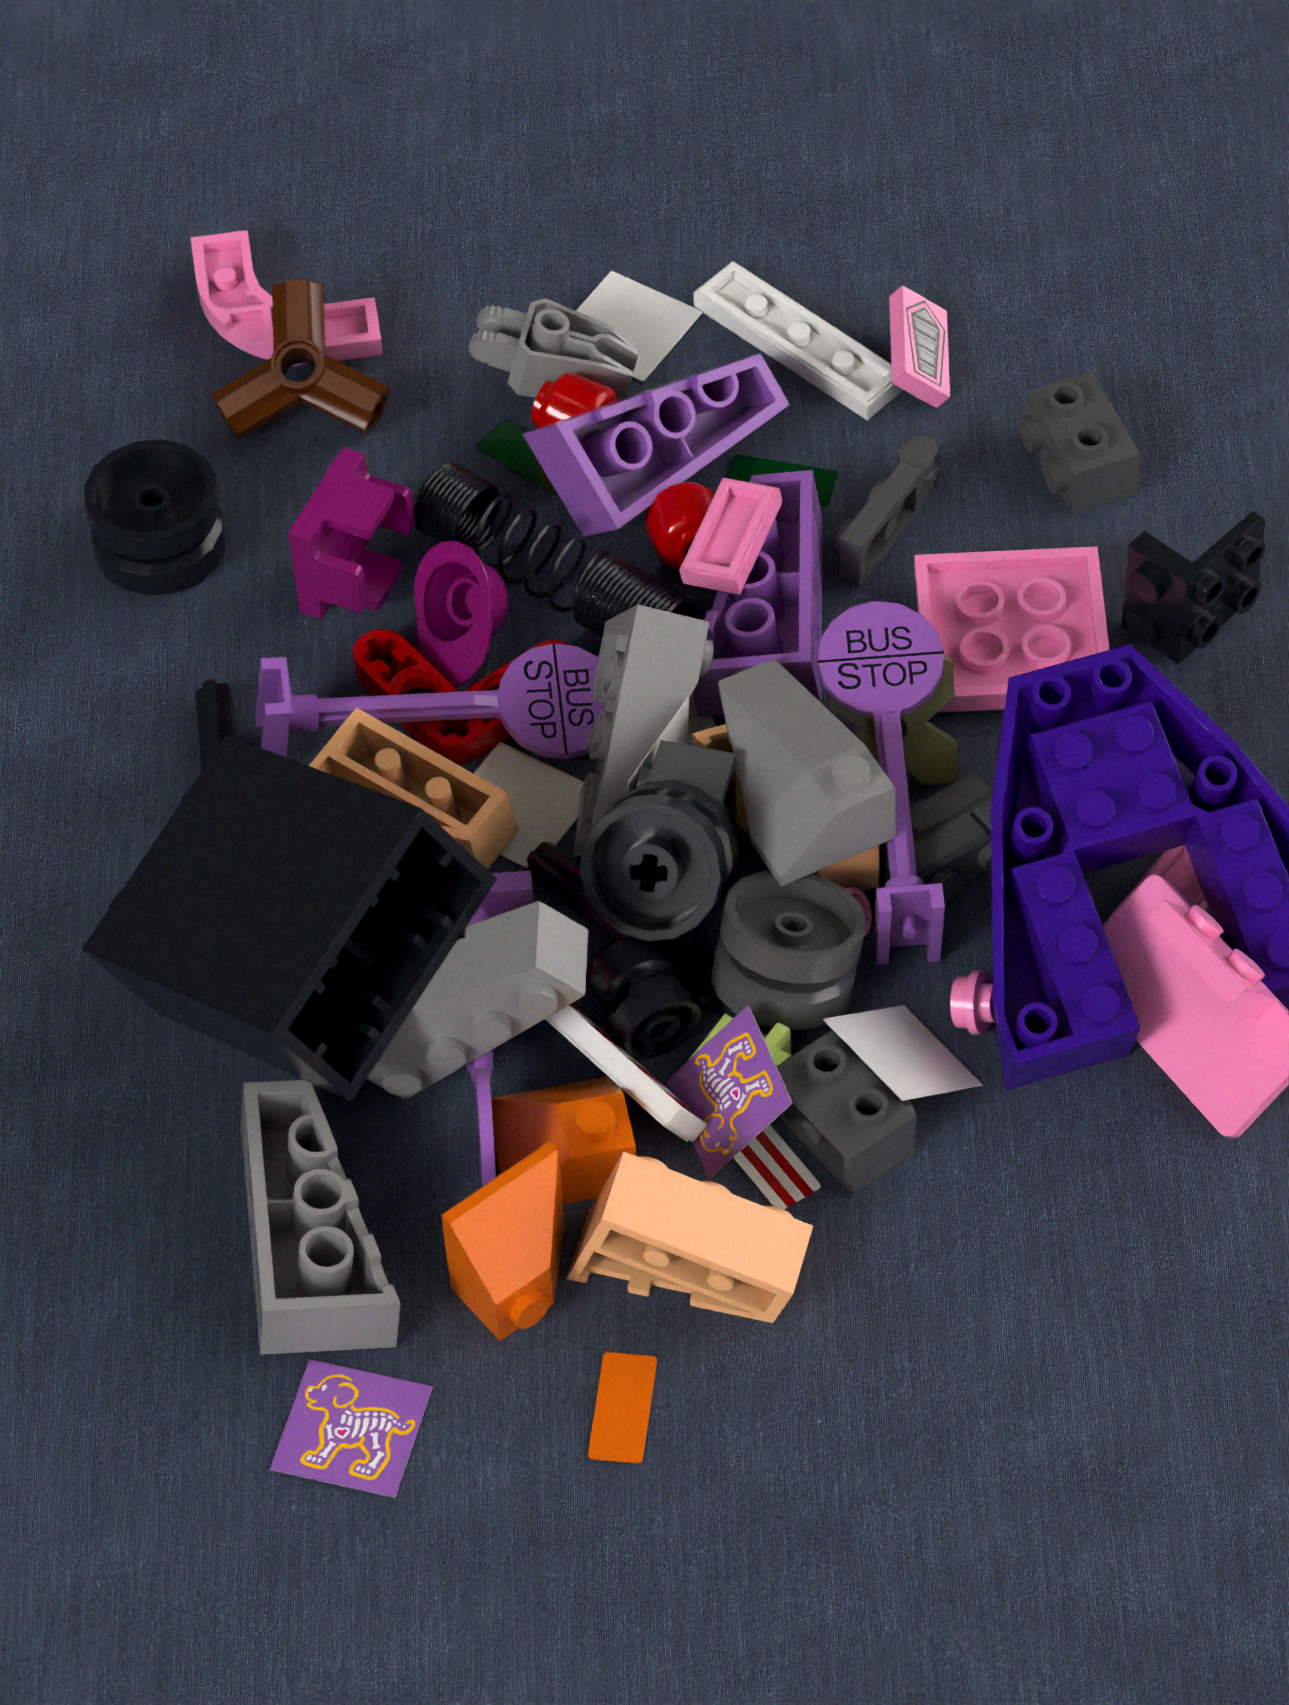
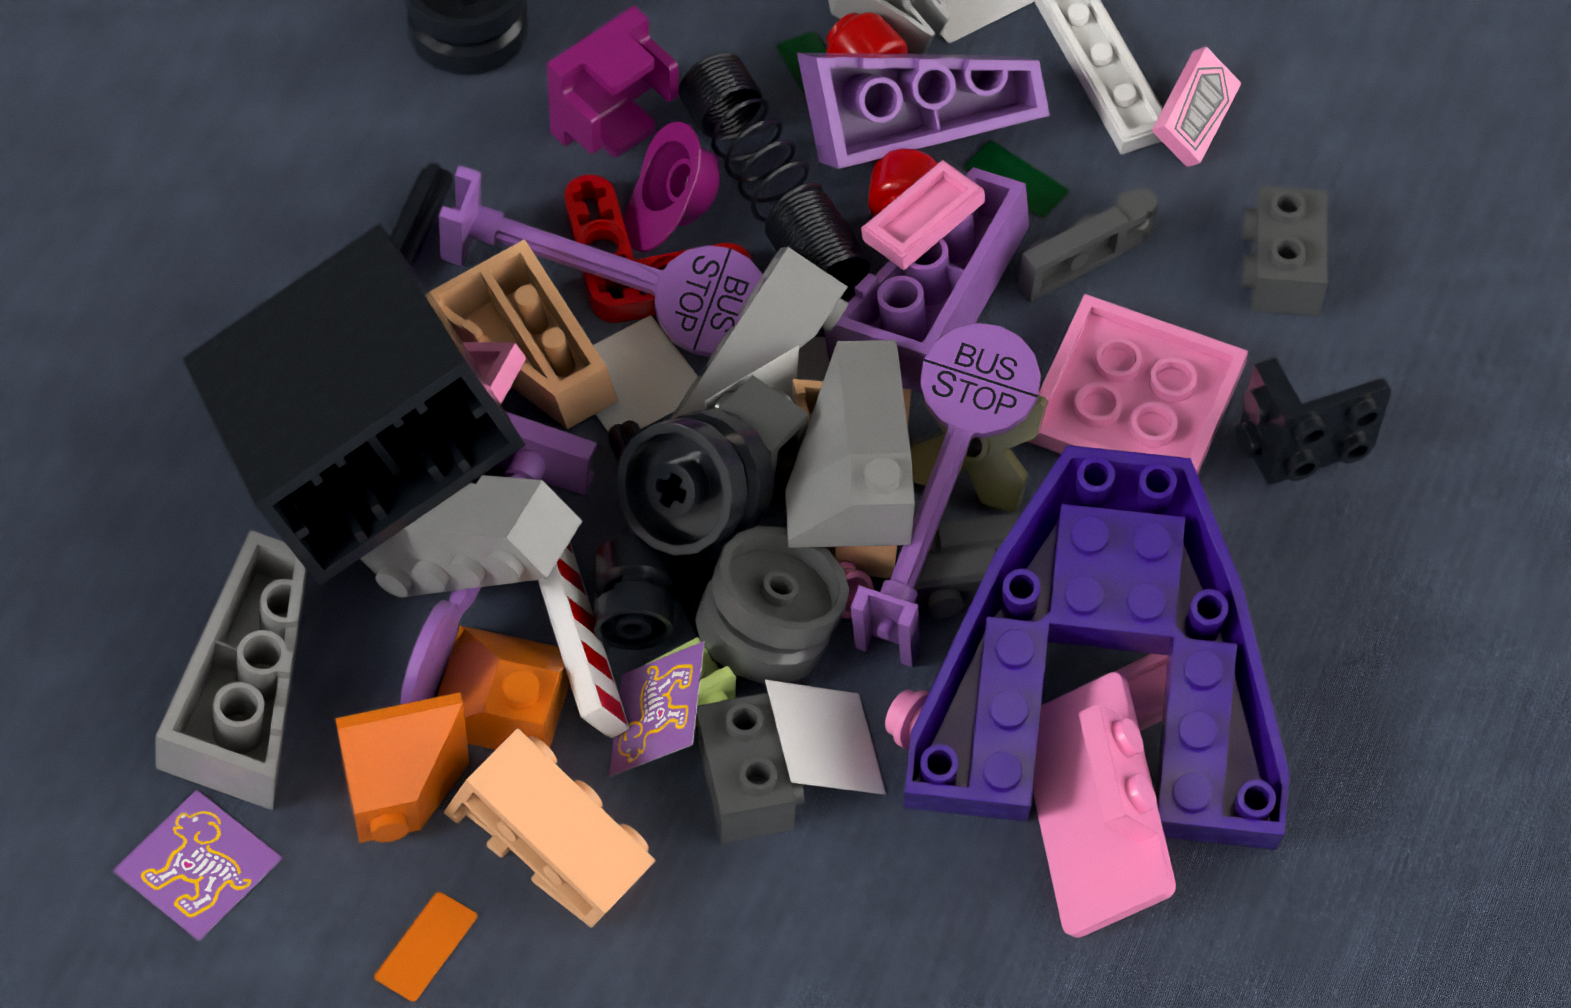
camera: 20 degrees right, 5 degrees up
sticker [733,1124,821,1210] -> none

